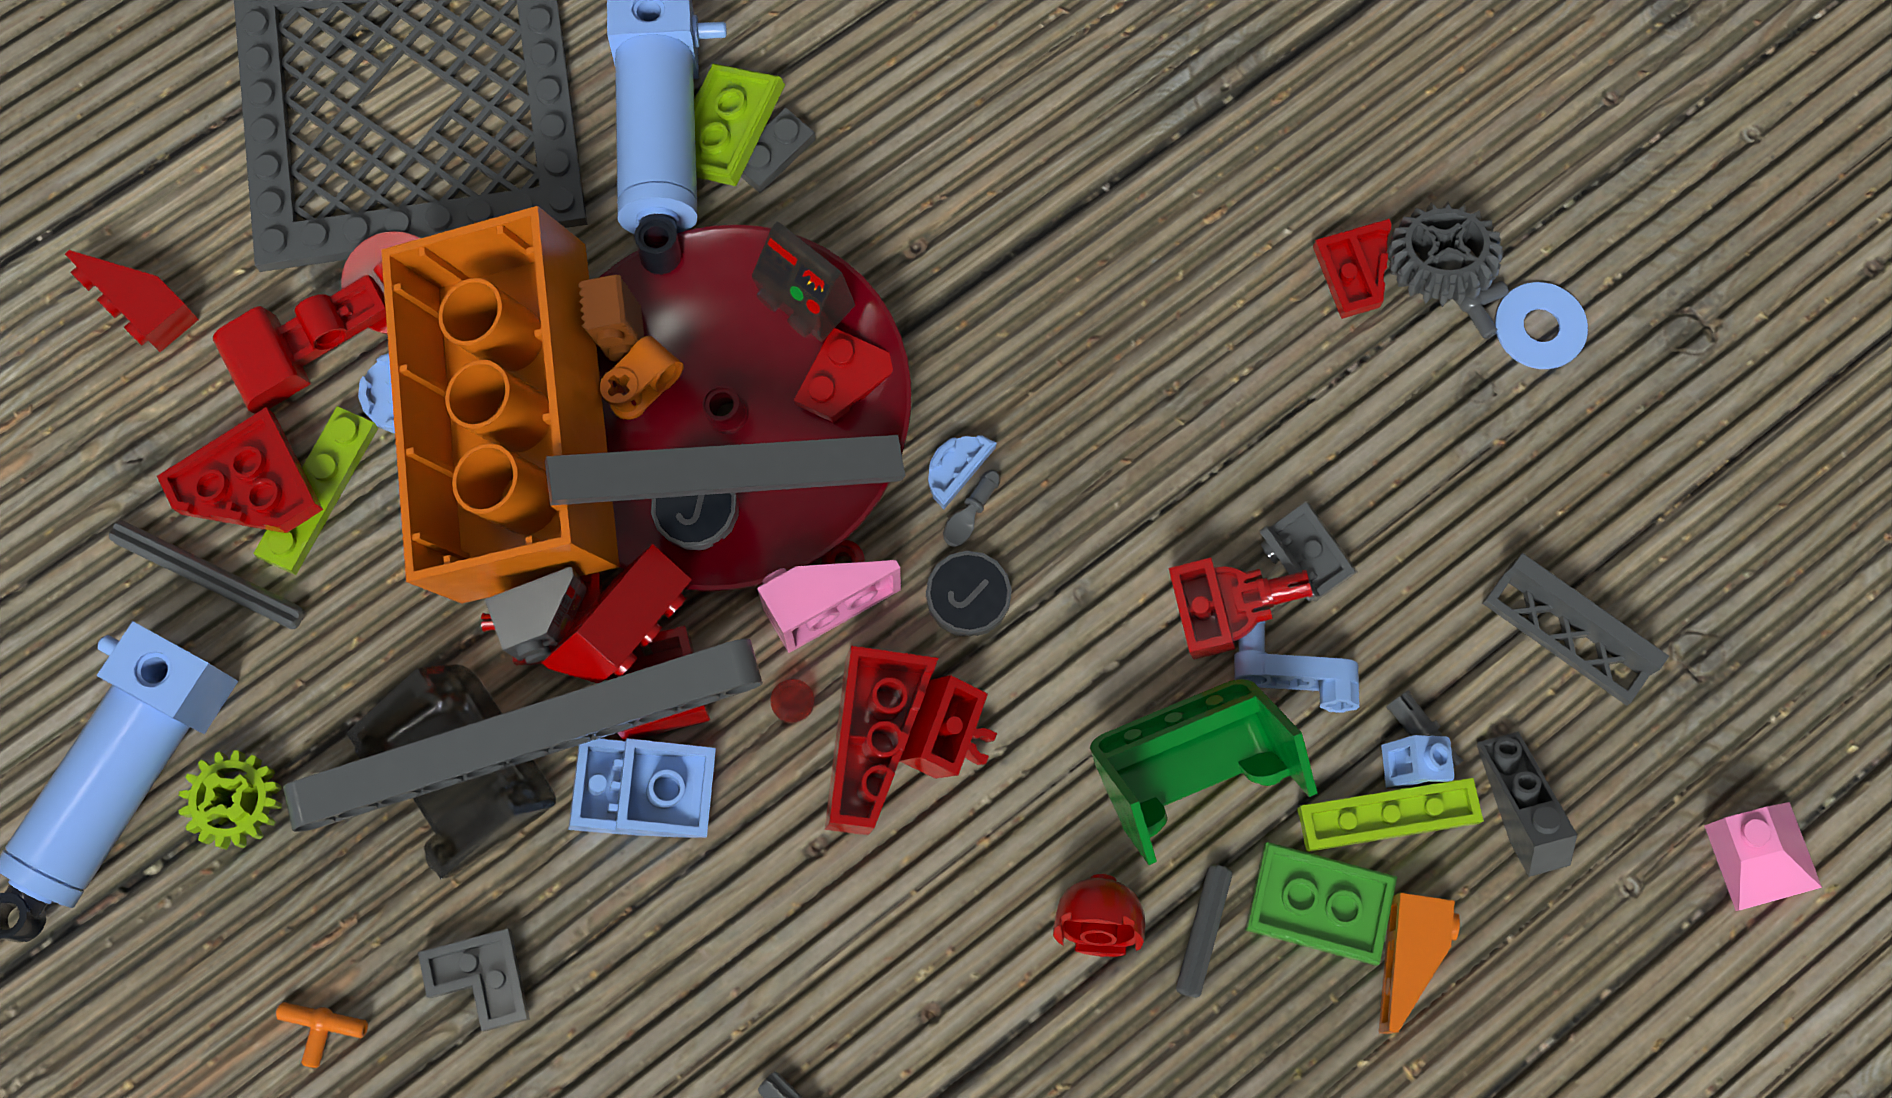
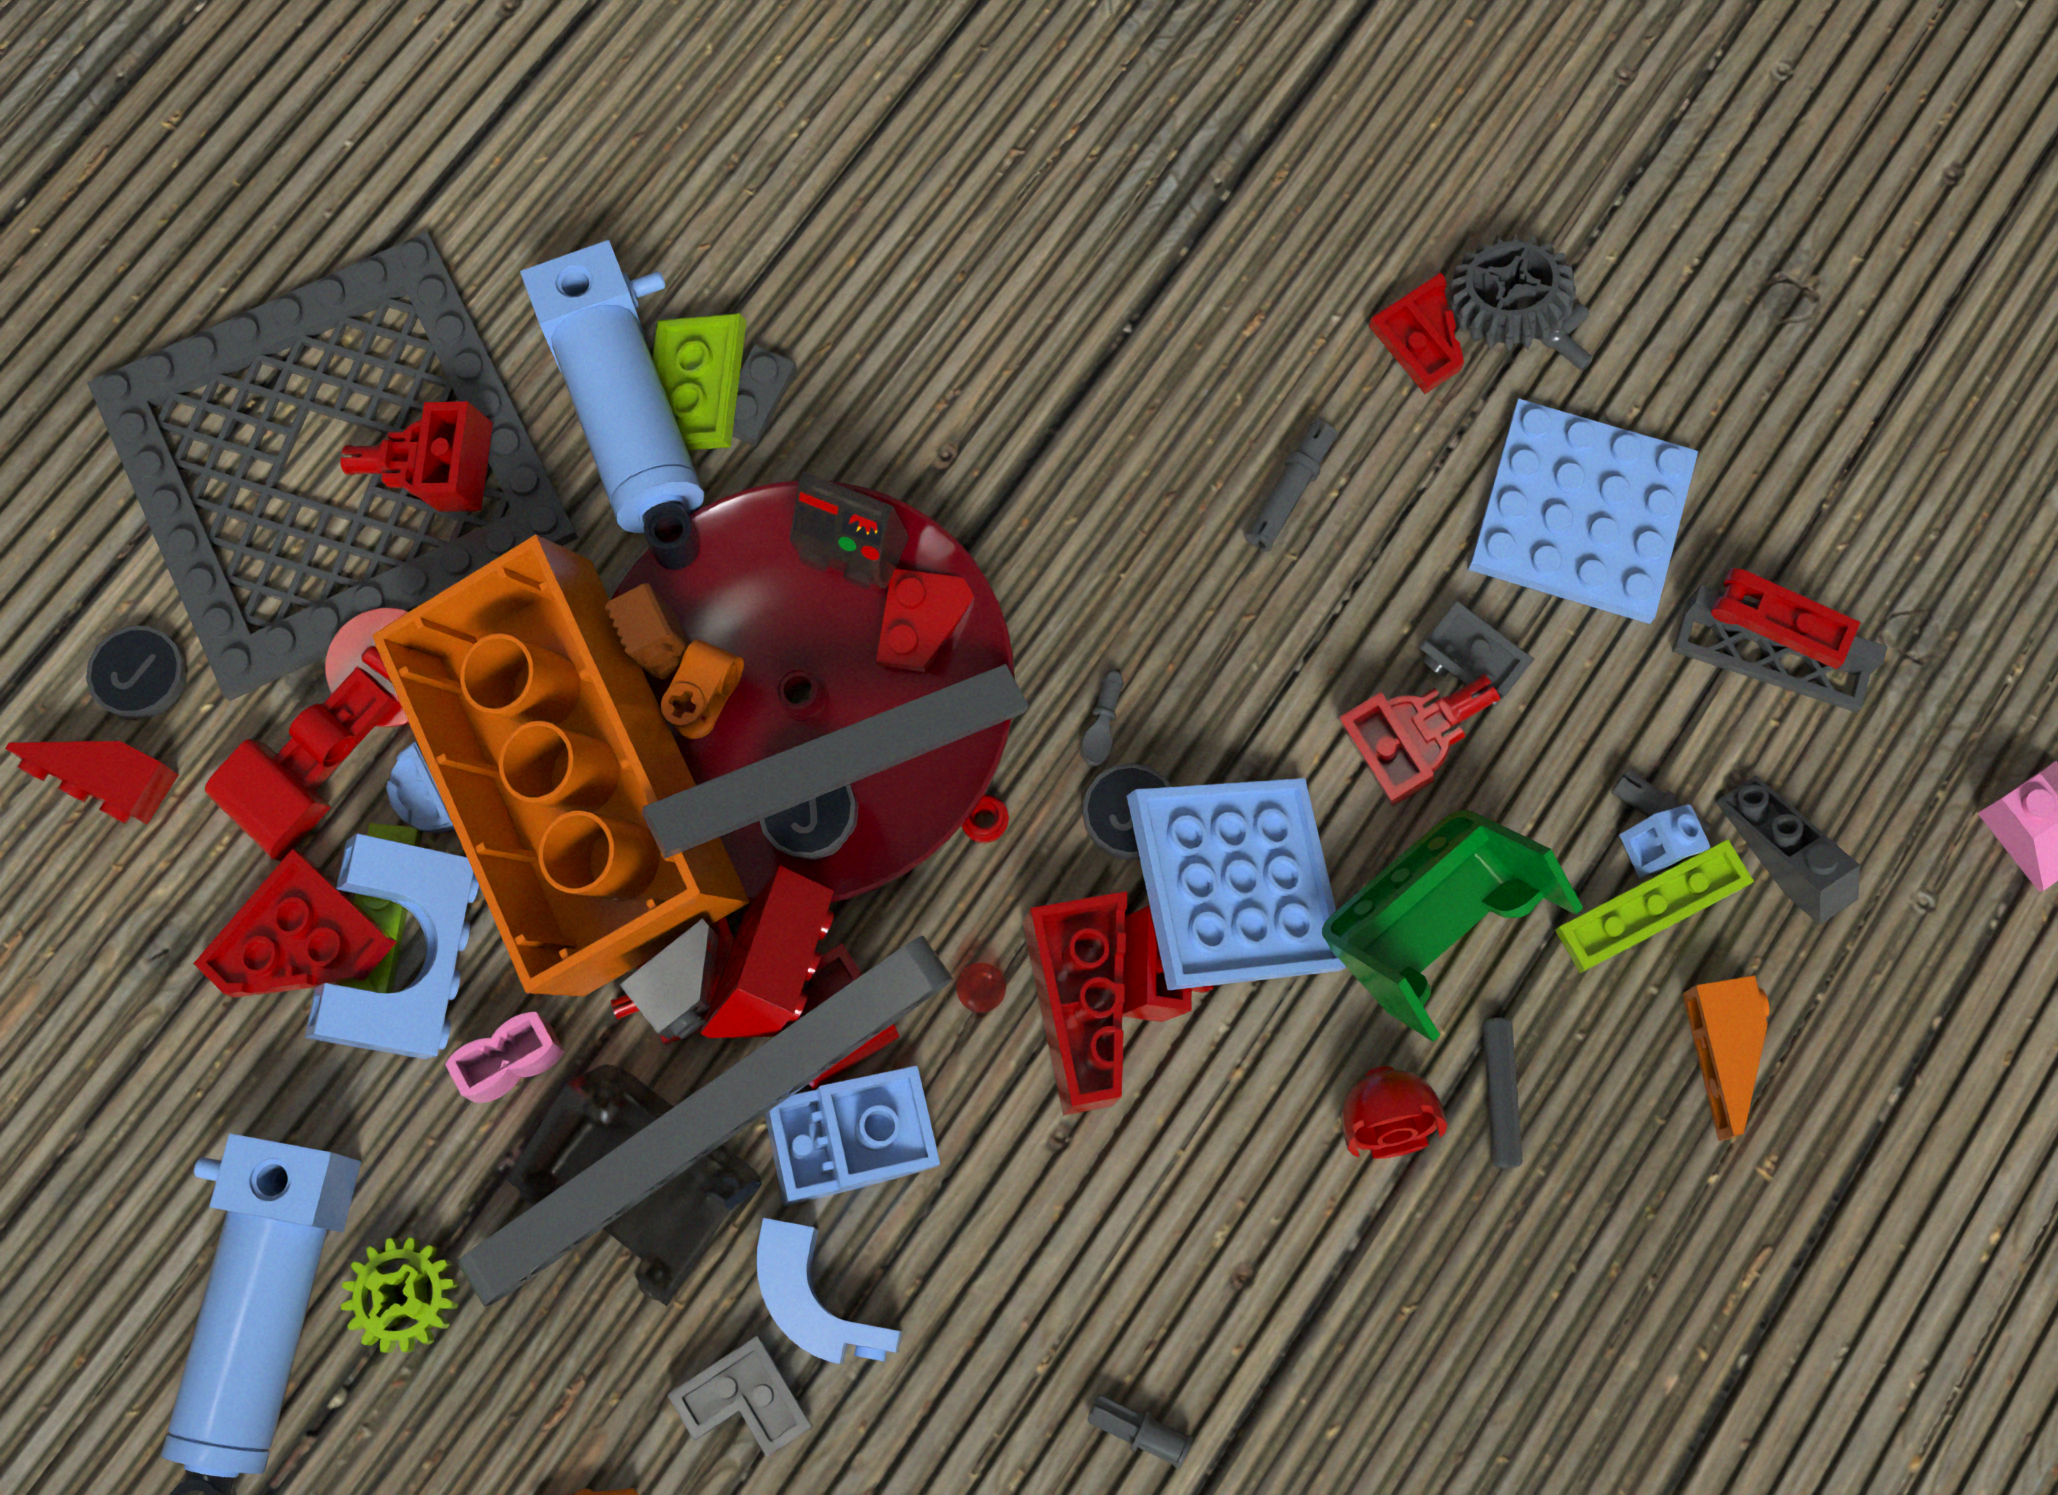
camera: 15 degrees left, 0 degrees up
dark grey axle [109,520,305,630] -> none
bright pink slope [757,560,901,653] -> none
light blue plate [928,435,997,510] -> none
light blue beam [1234,621,1359,713] -> none
bright green tile [1245,842,1397,966] -> none
light blue gear [1495,282,1588,369] -> none
none -> black tile [86,626,187,720]
none -> light blue arch [304,833,479,1059]
none -> red brick [340,401,493,512]
none -> bright pink brick [445,1012,565,1103]
none -> light blue arch [757,1218,902,1365]
none -> light blue plate [1127,778,1347,990]
none -> dark grey pin [1244,420,1338,552]
none -> light blue plate [1468,398,1698,624]
none -> red plate [1711,568,1861,670]

